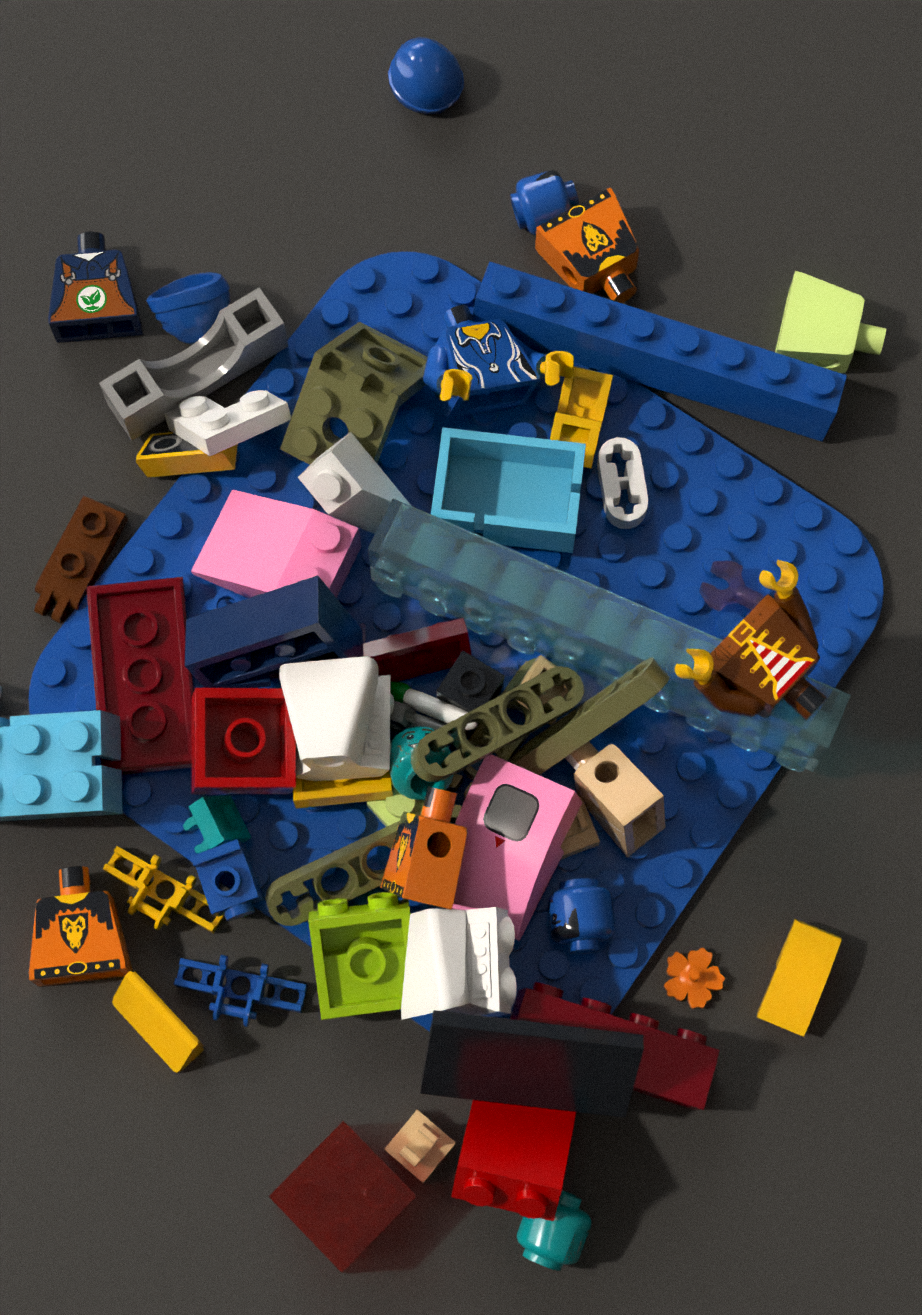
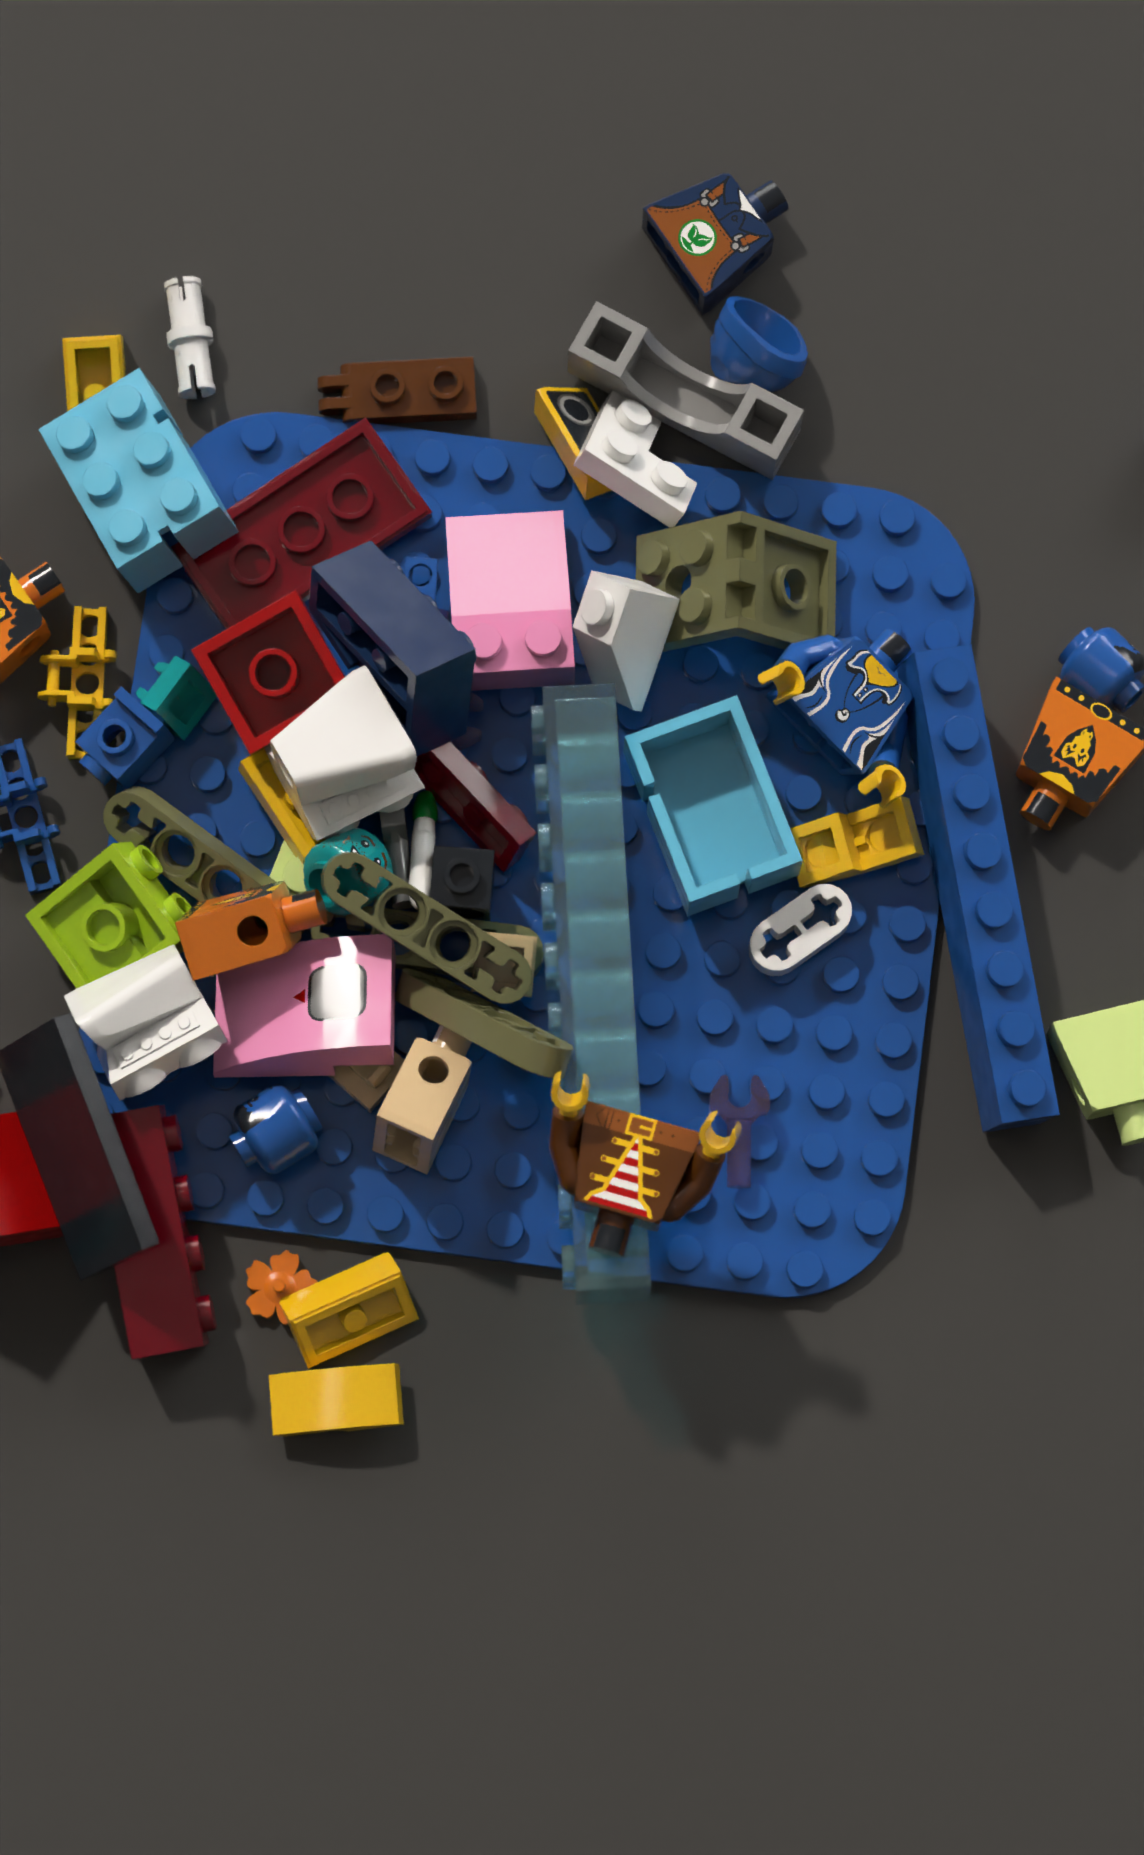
camera: 60 degrees right, 5 degrees up
none -> yellow slope [279,1253,419,1369]

